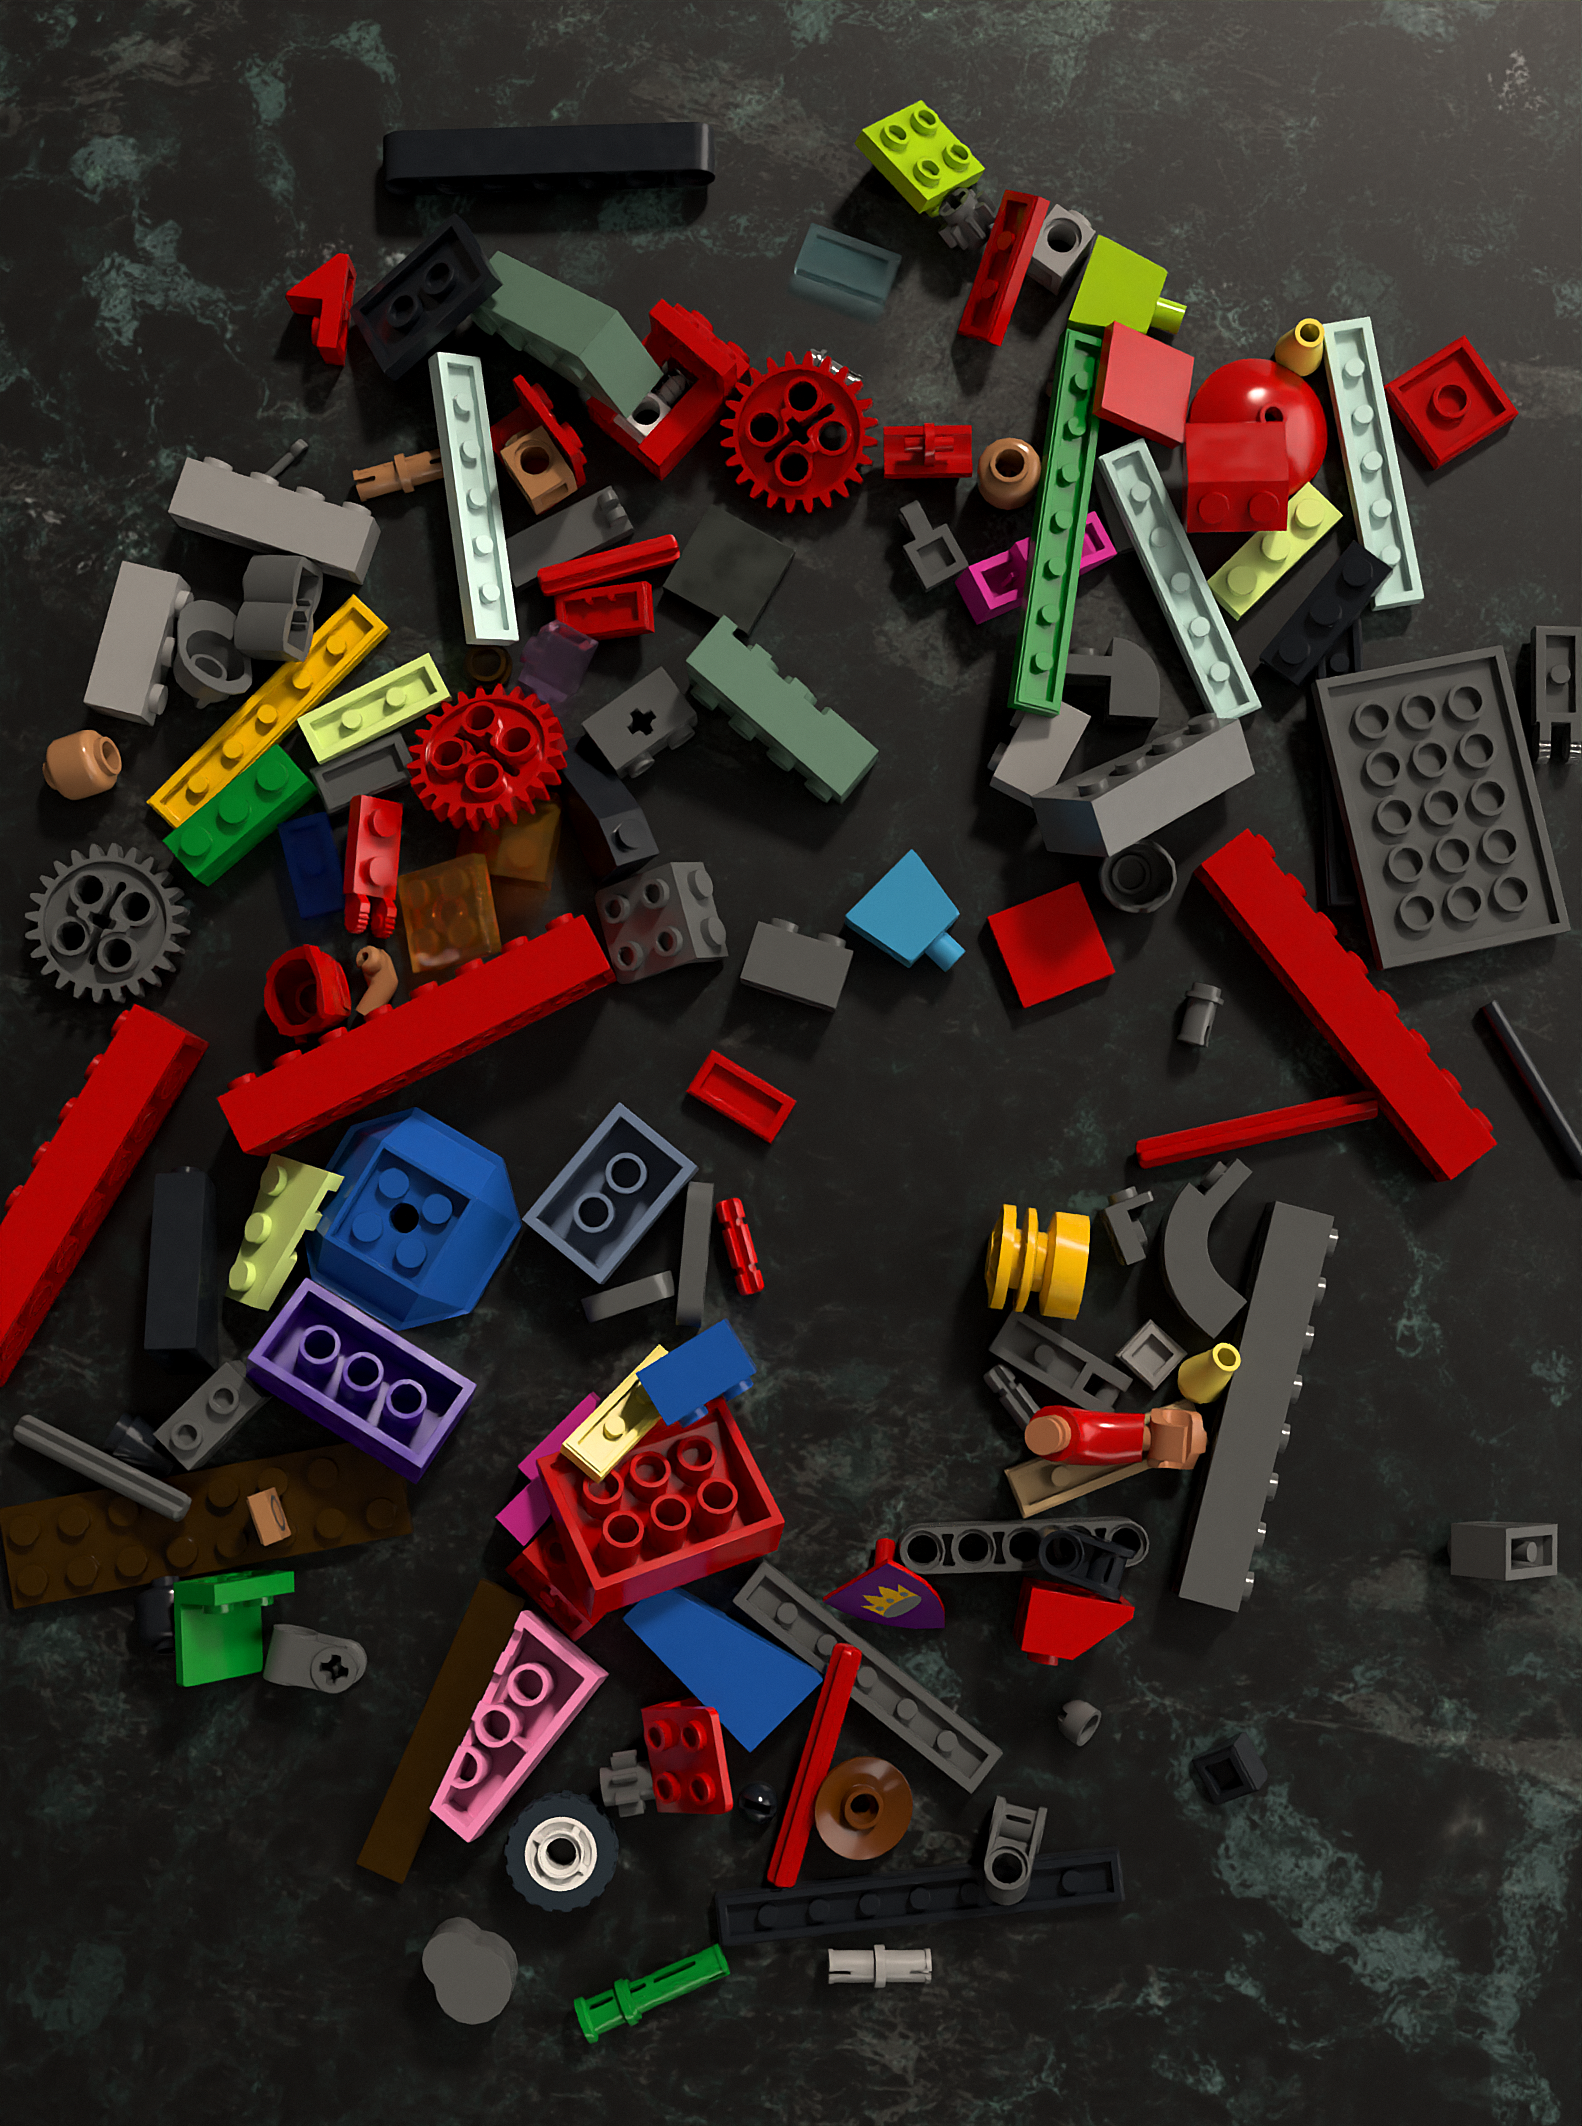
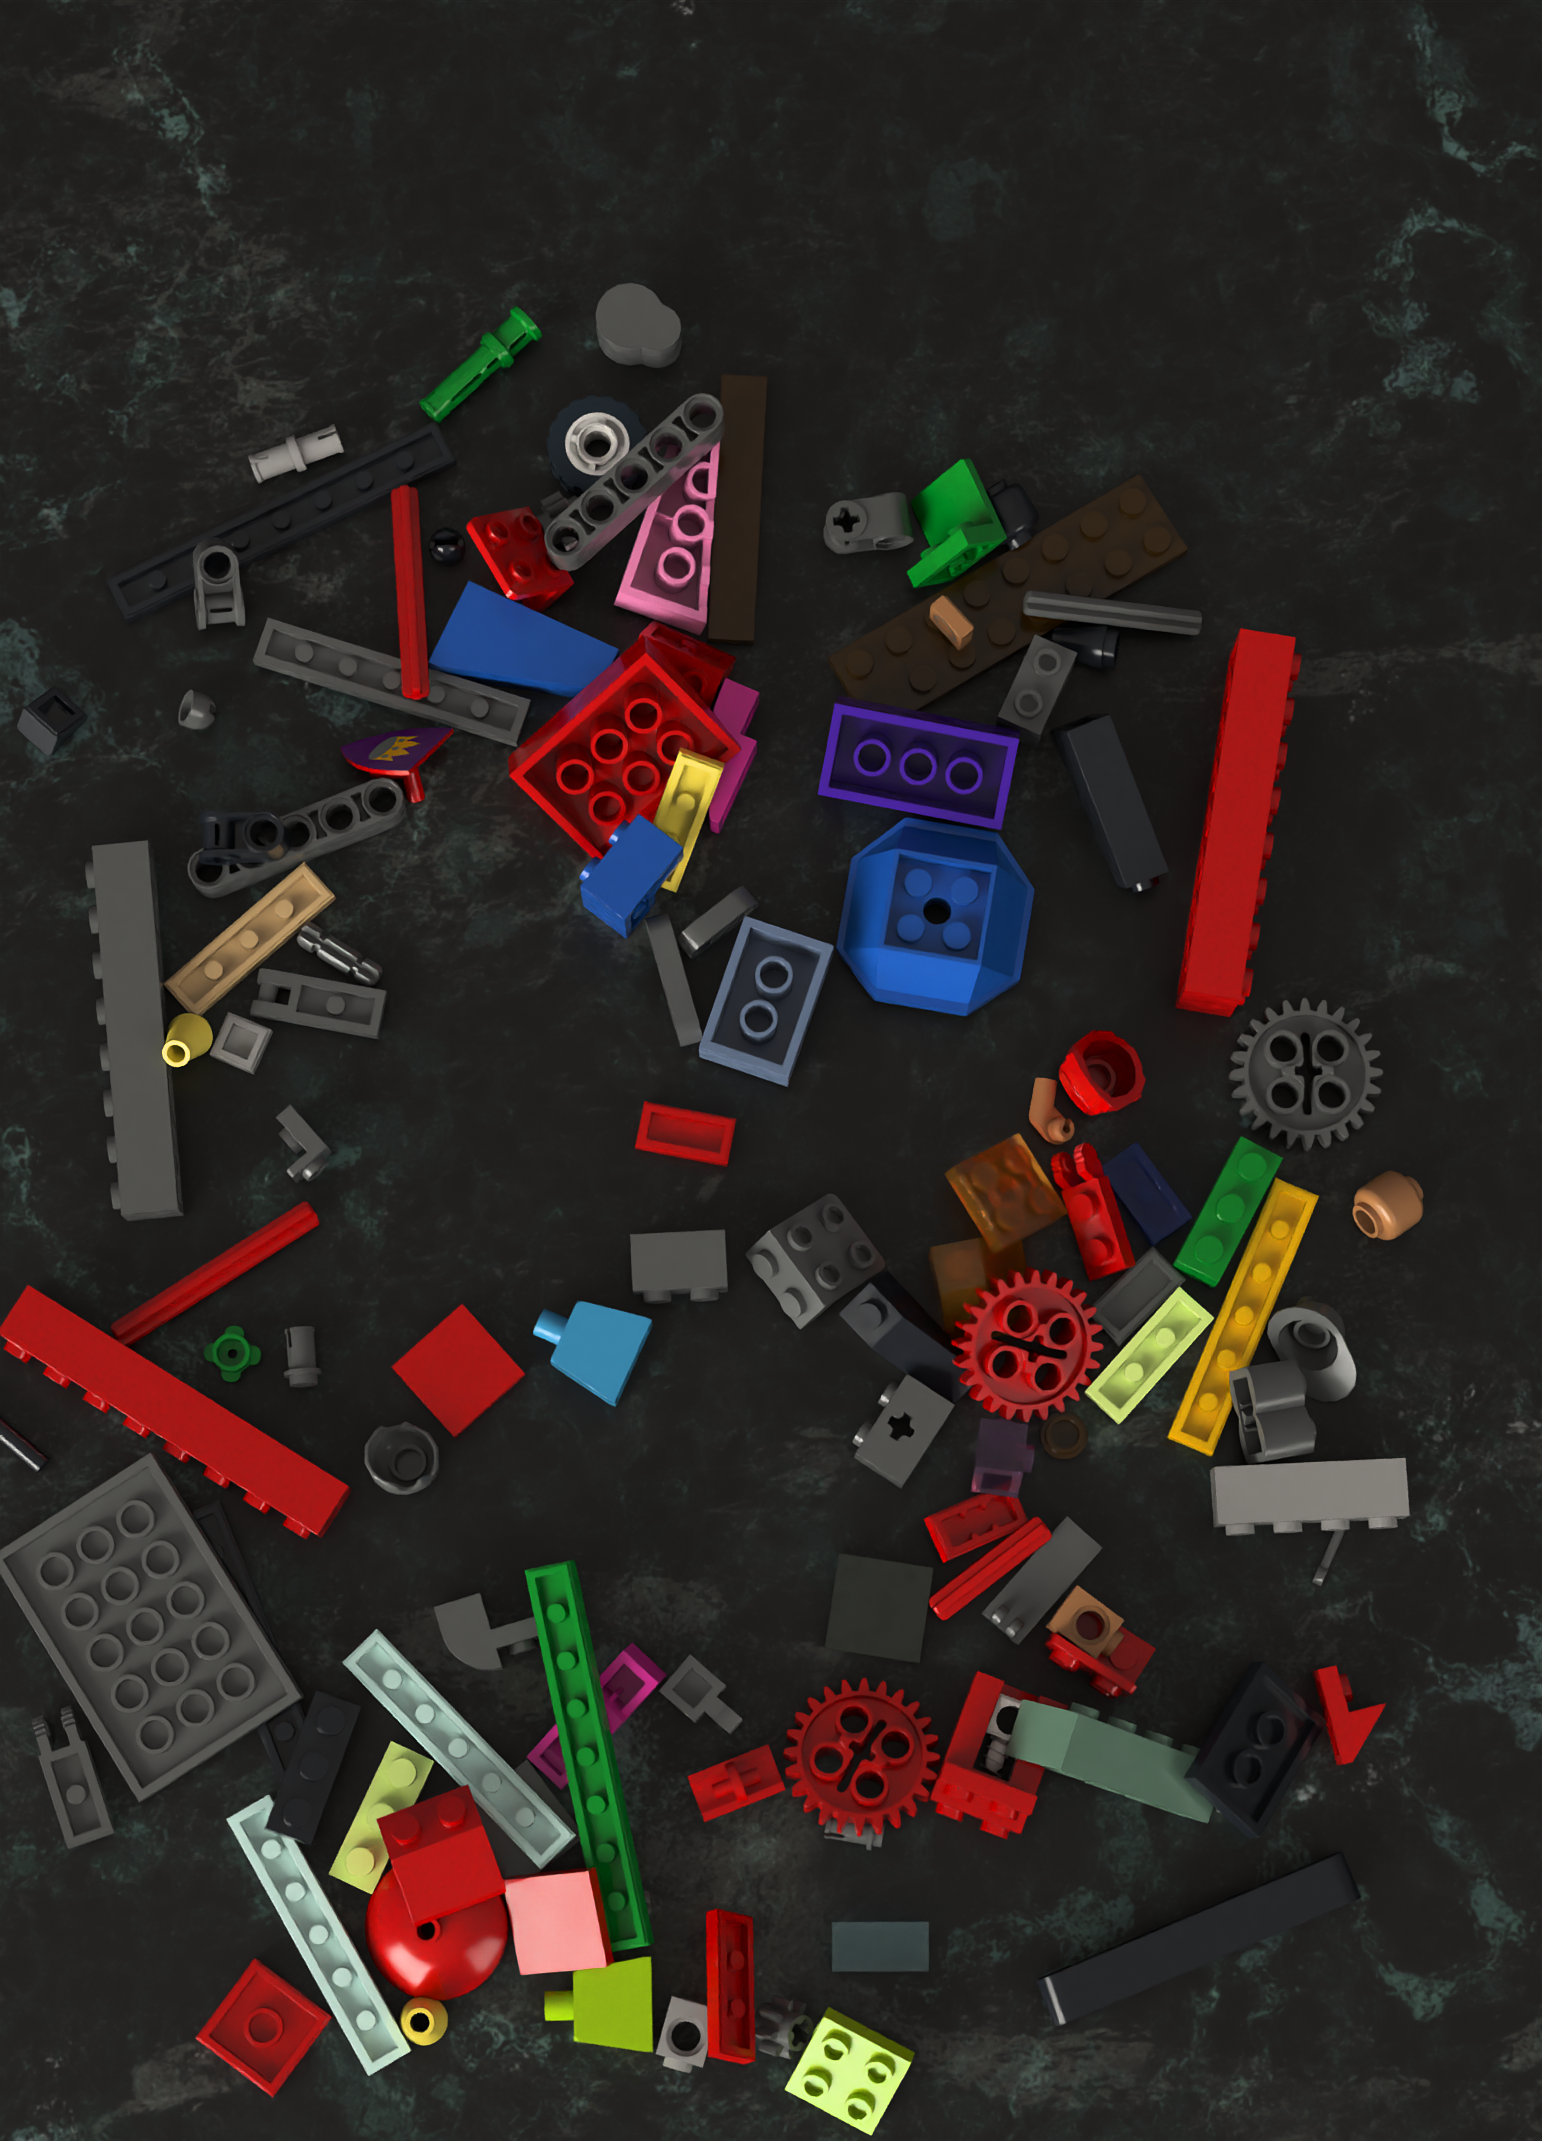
camera: 155 degrees right, 5 degrees down
light grey brick [83,561,194,726] -> none
red brick [217,913,617,1158] -> none
yellowish green wing [225,1153,344,1311] -> none
medium nougat pin [353,448,444,502] -> none
light aqua plate [428,352,519,646] -> none
sand green wedge [686,615,879,805] -> none
red axle [715,1198,764,1296] -> none
reddish brown dish [813,1756,913,1860] -> none
medium nougat head [977,437,1041,510] -> none
yellow wheel [984,1204,1090,1320] -> none
light grey brick [987,701,1091,808] -> none
red slope [1012,1576,1135,1665] -> none
piece [1024,1405,1207,1469] -> none
wedge [1030,713,1255,858] -> none
dark grey arch [1157,1158,1252,1339] -> none
none -> green plate [204,1326,261,1383]
none -> dark grey beam [544,393,725,571]

